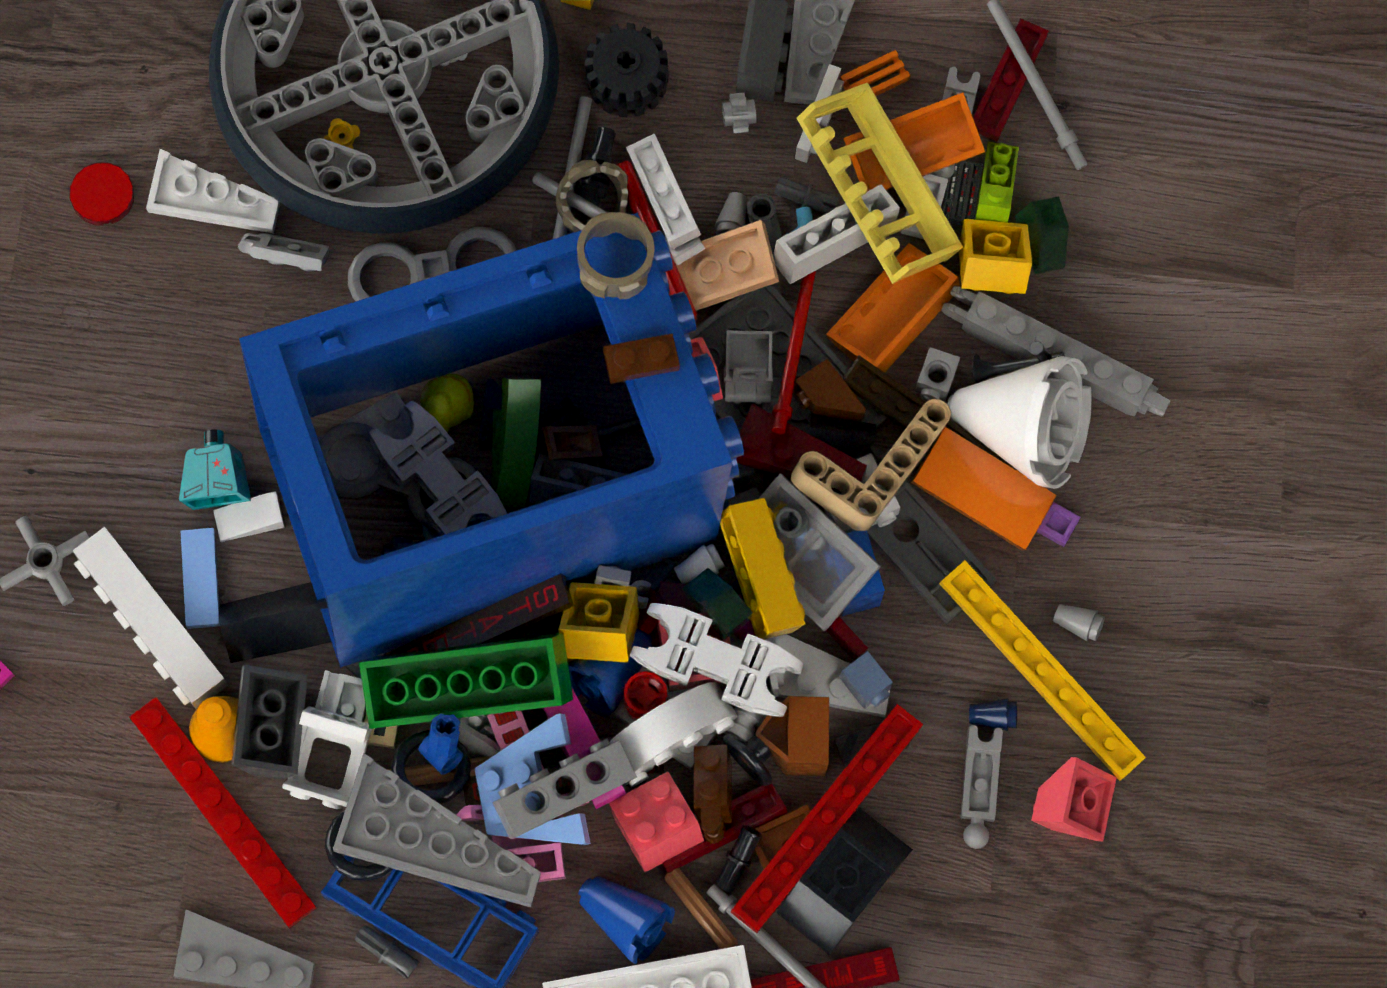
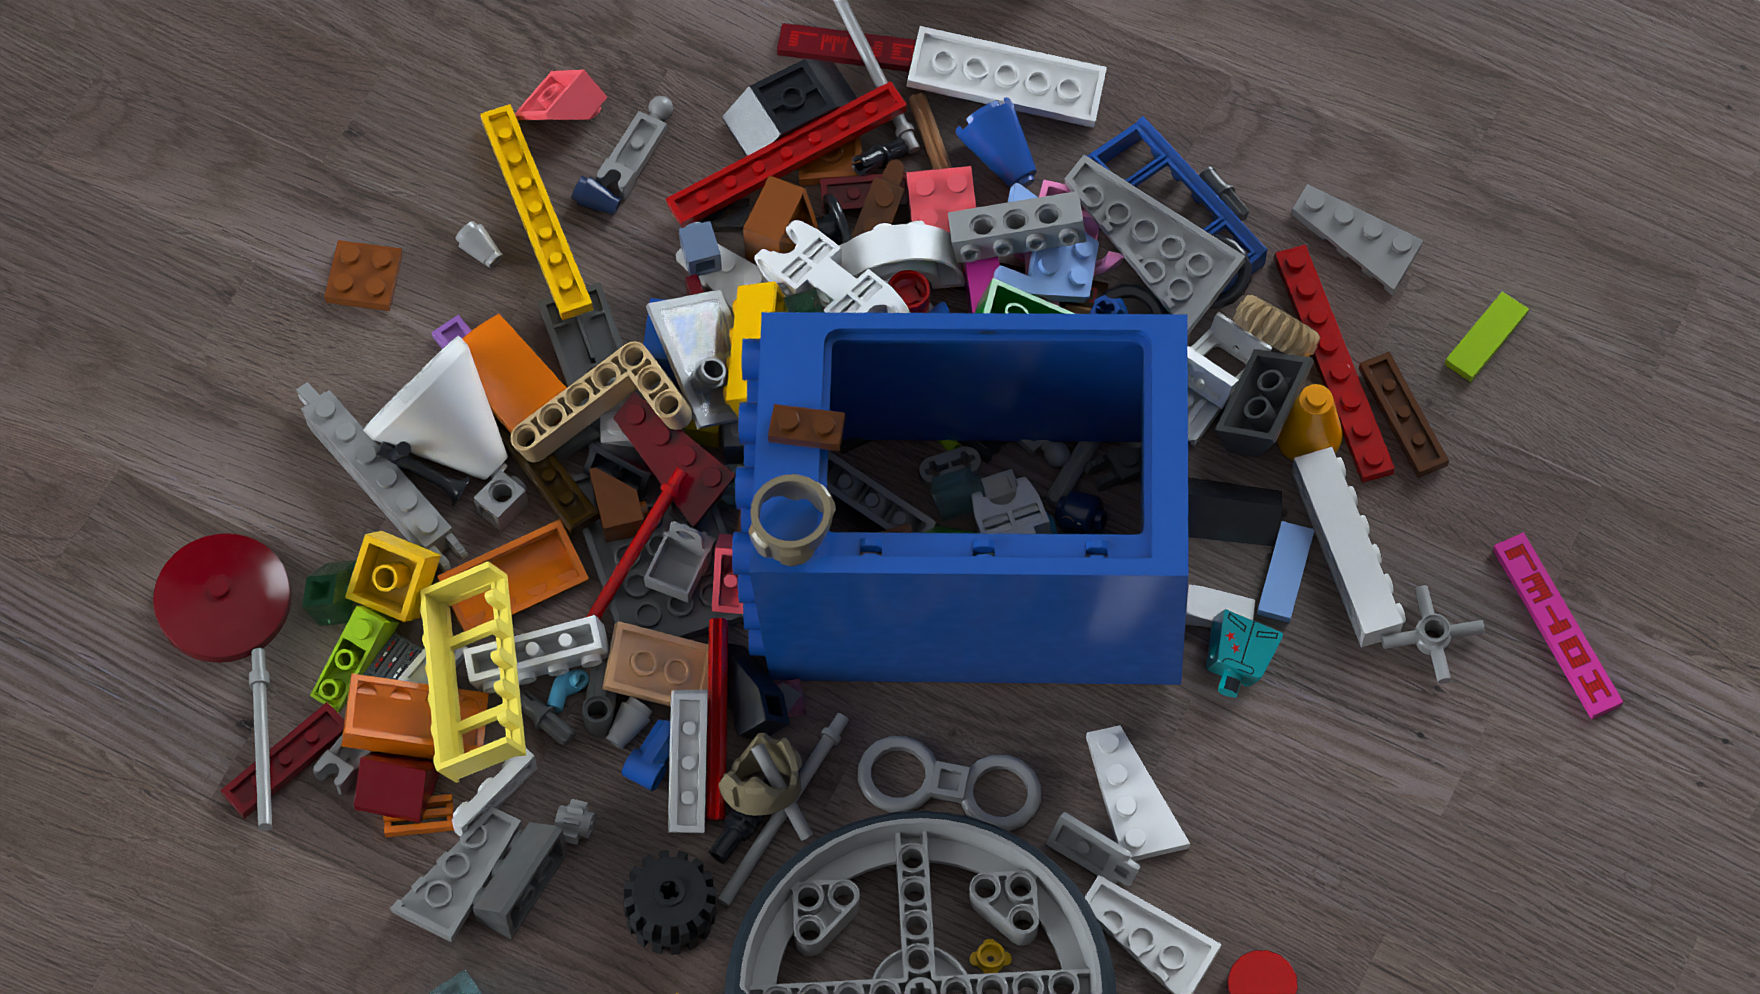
camera: 155 degrees left, 10 degrees down
none -> dark red dish [153,533,291,663]
none -> dark orange plate [324,240,403,311]
none -> dark red slope [354,751,440,823]
none -> blue piece [621,719,670,792]
none -> white wing [1086,725,1190,861]
none -> tan gear [1233,295,1320,357]
none -> reddish brown plate [1358,351,1449,478]
none -> lime tile [1444,291,1529,382]

